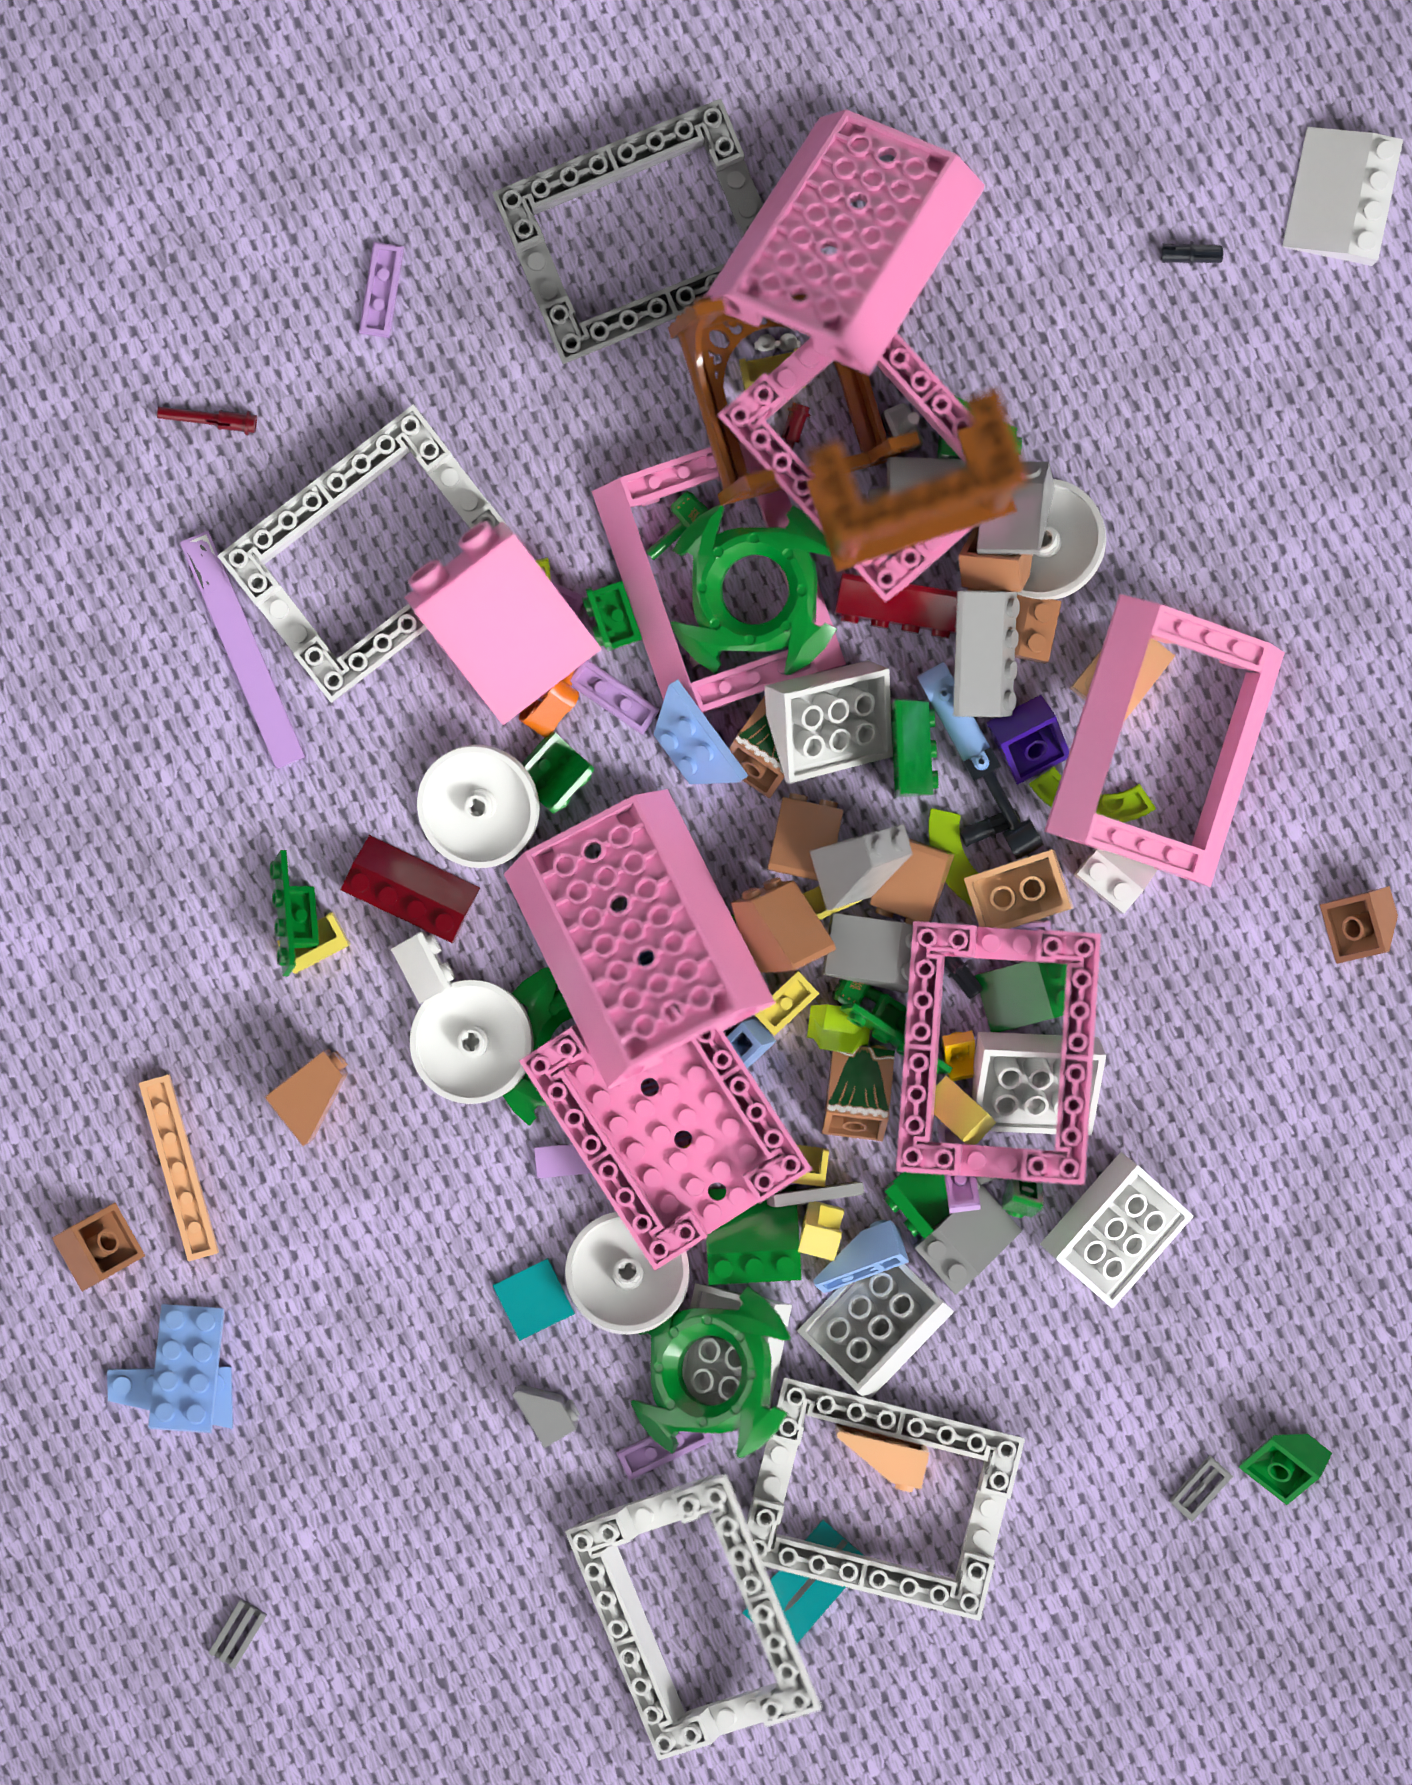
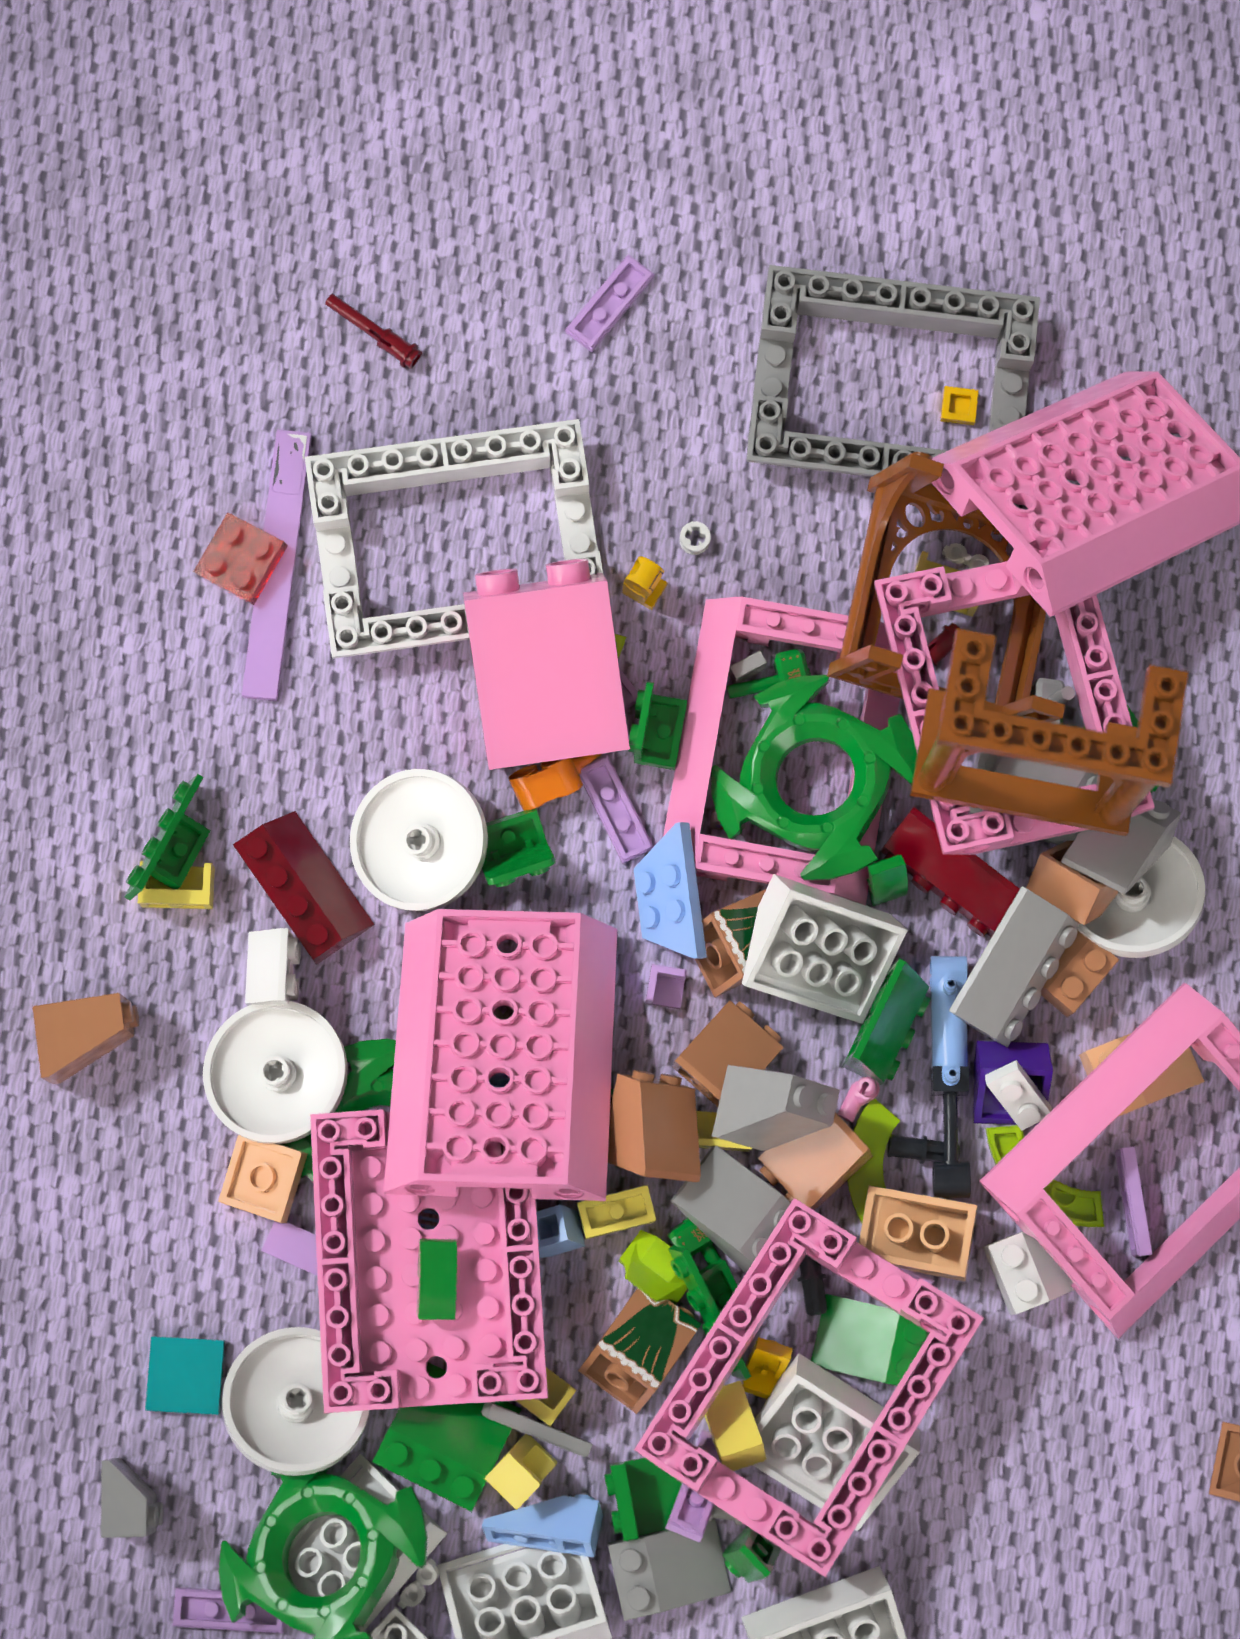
camera: 25 degrees right, 10 degrees down
none -> clear red plate [193,512,288,605]
none -> light nougat tile [218,1135,308,1223]
none -> white piece [398,1558,439,1609]
none -> green slope [417,1239,457,1320]
none -> yellow leg [622,556,668,610]
none -> lavender panel [645,964,687,1009]
none -> white bush [679,521,711,555]
none -> light grey tile [728,651,767,684]
none -> bright pink arm [838,1077,880,1123]
none -> green slope [867,854,908,906]
none -> yellow tile [940,386,979,426]
none -> white plate [985,1060,1052,1131]
none -> lavender tile [1115,1146,1152,1257]

